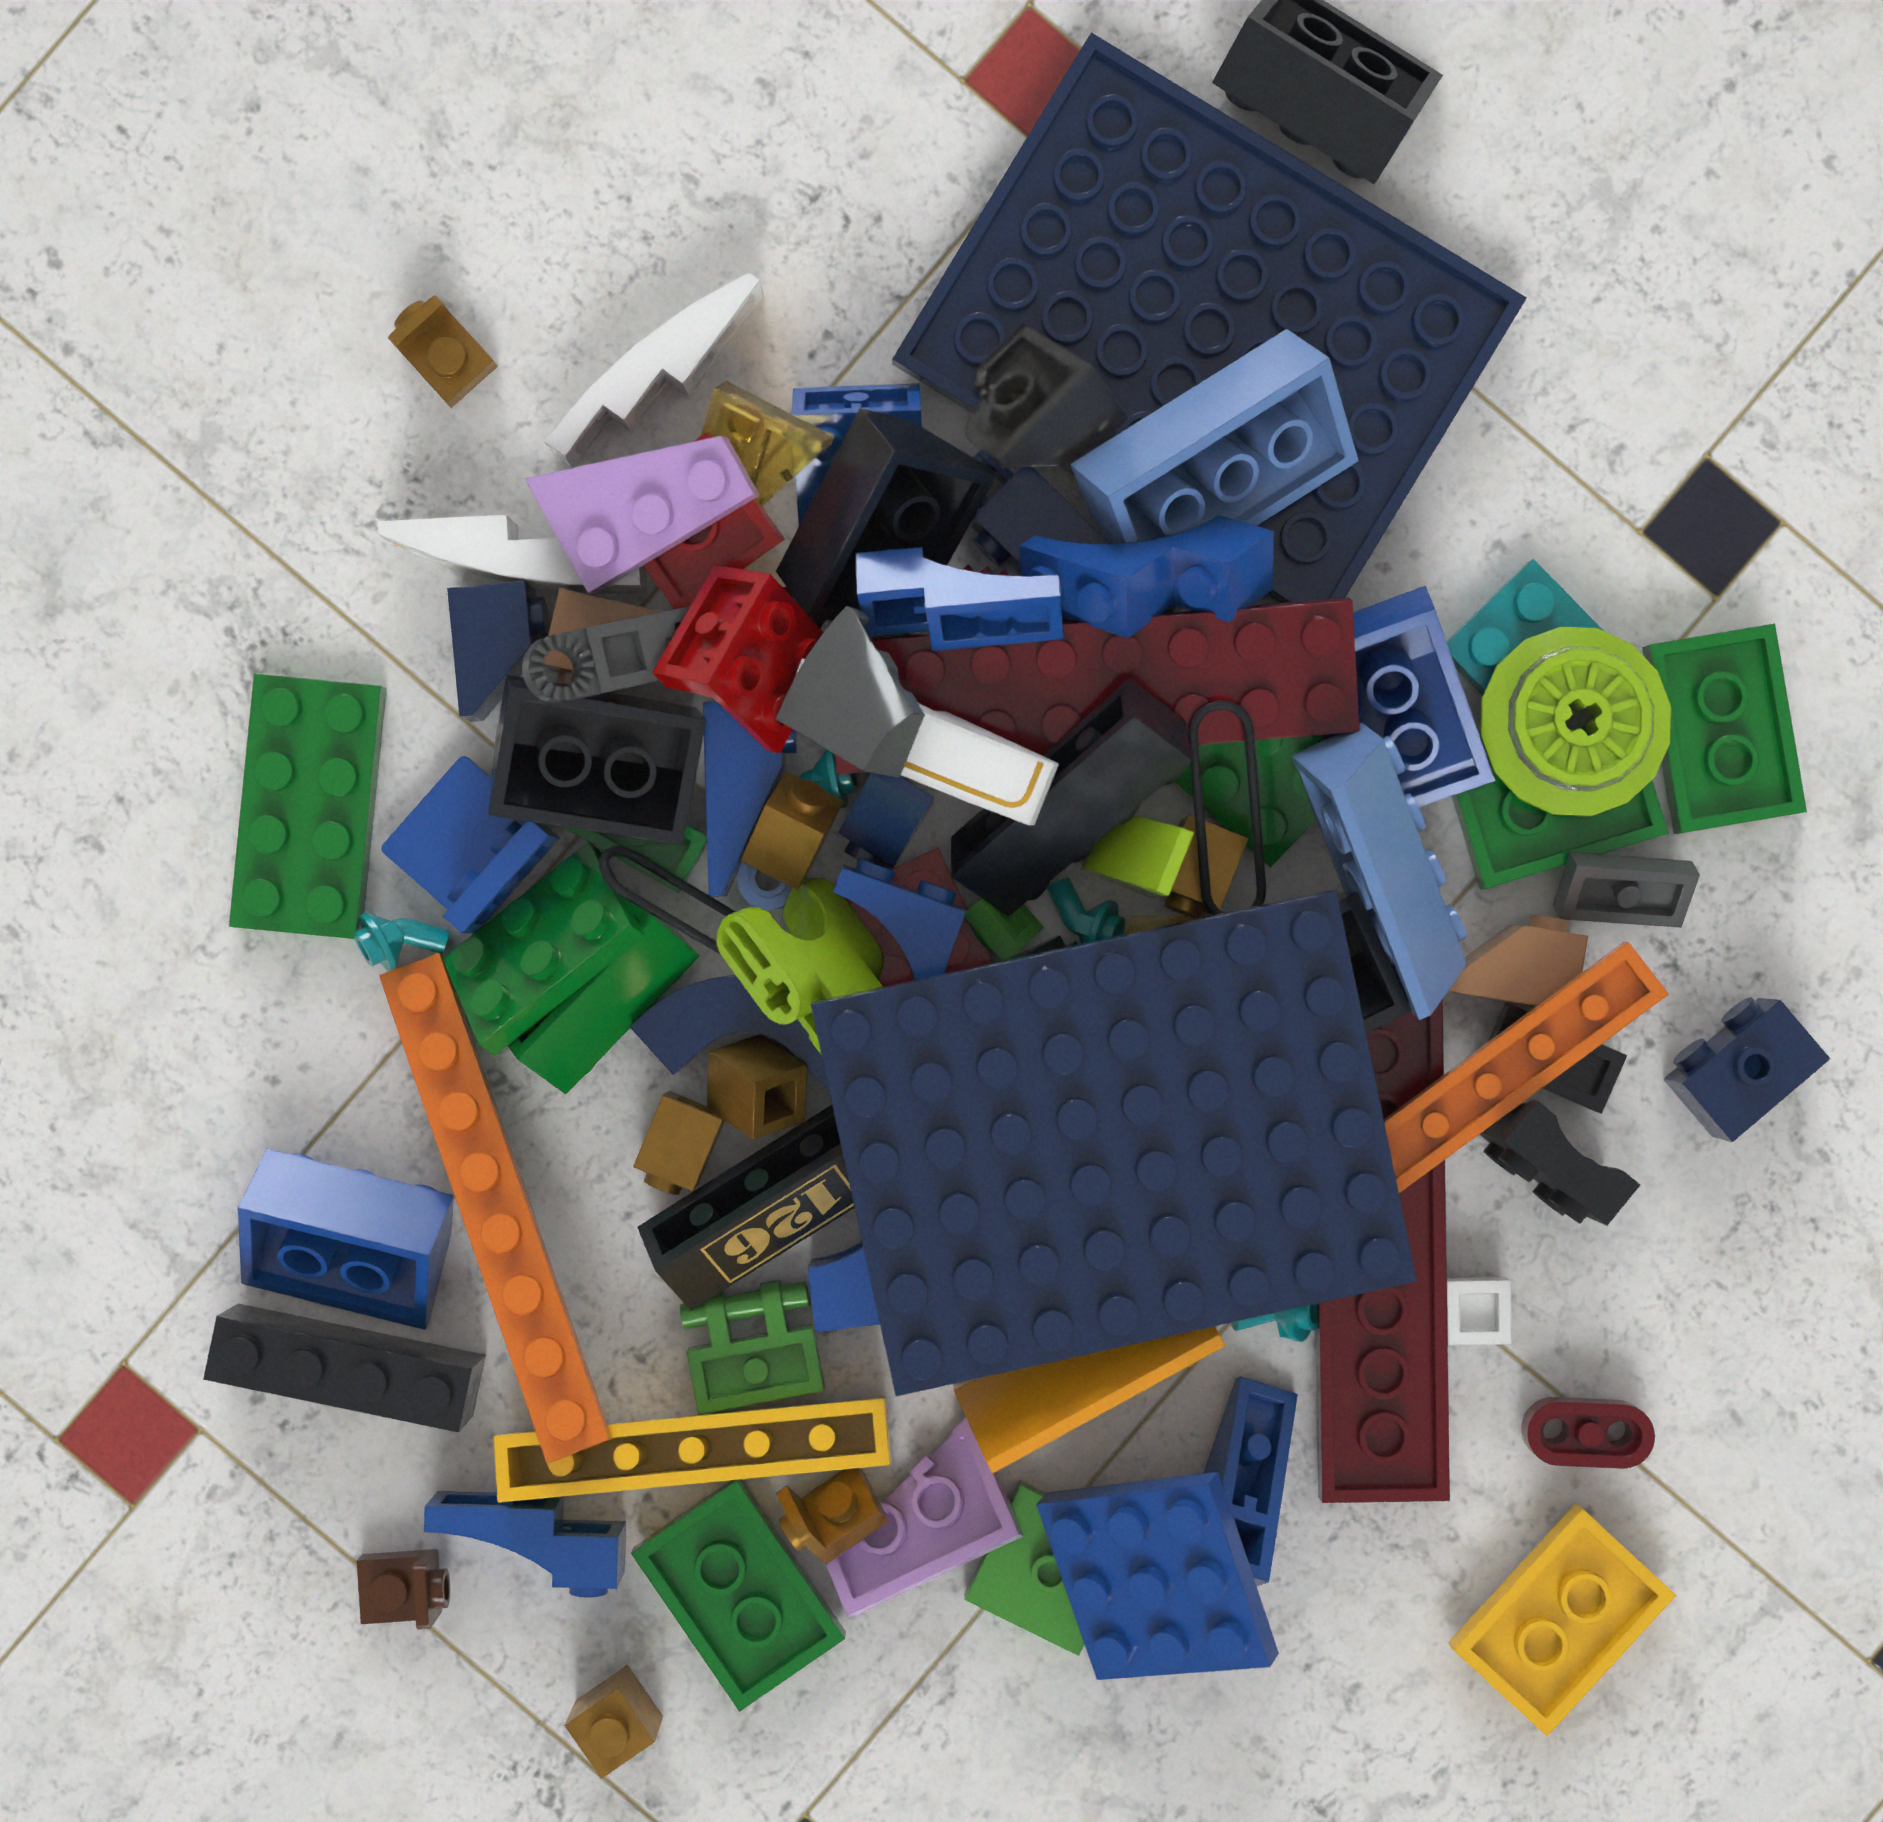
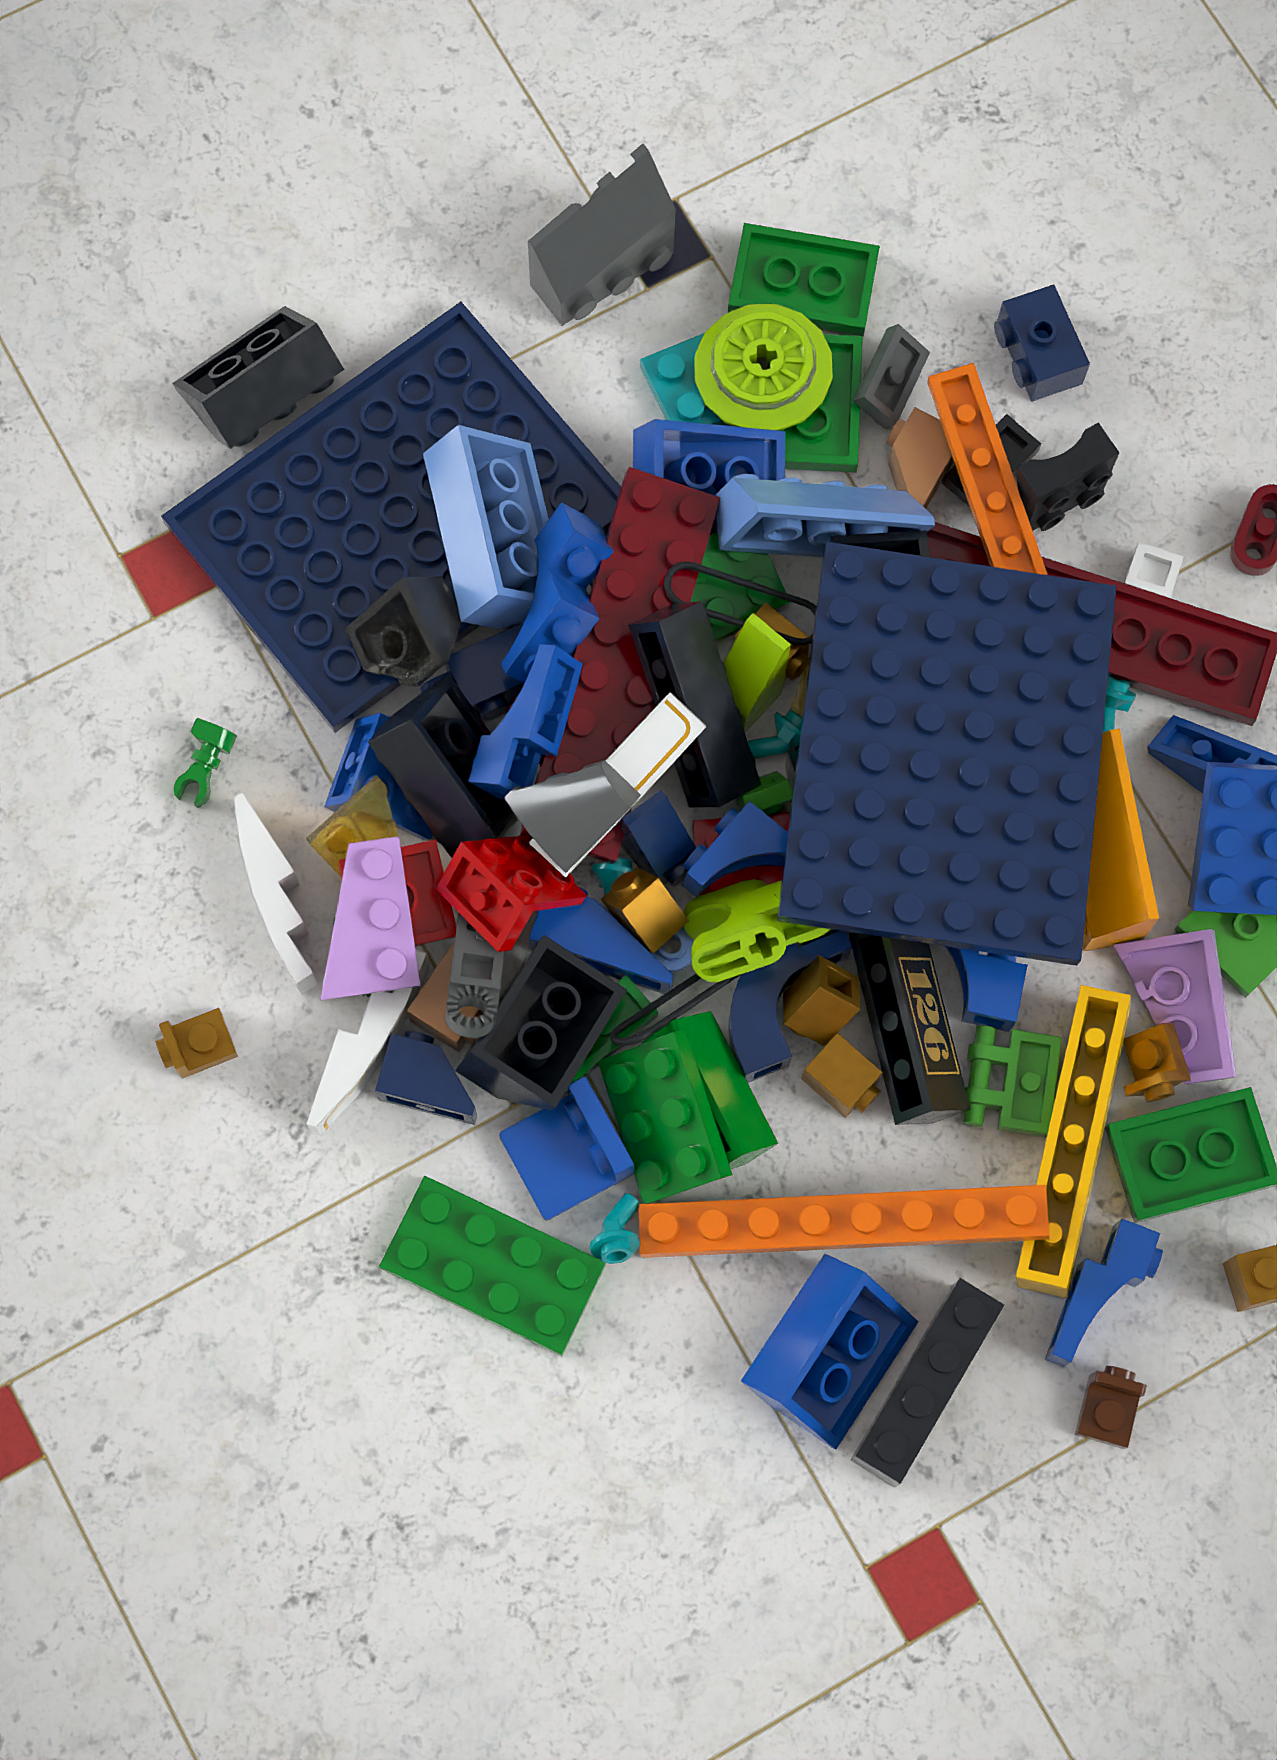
camera: 70 degrees left, 15 degrees down
none -> green piece [173,718,237,808]
none -> dark grey wedge [528,144,676,326]

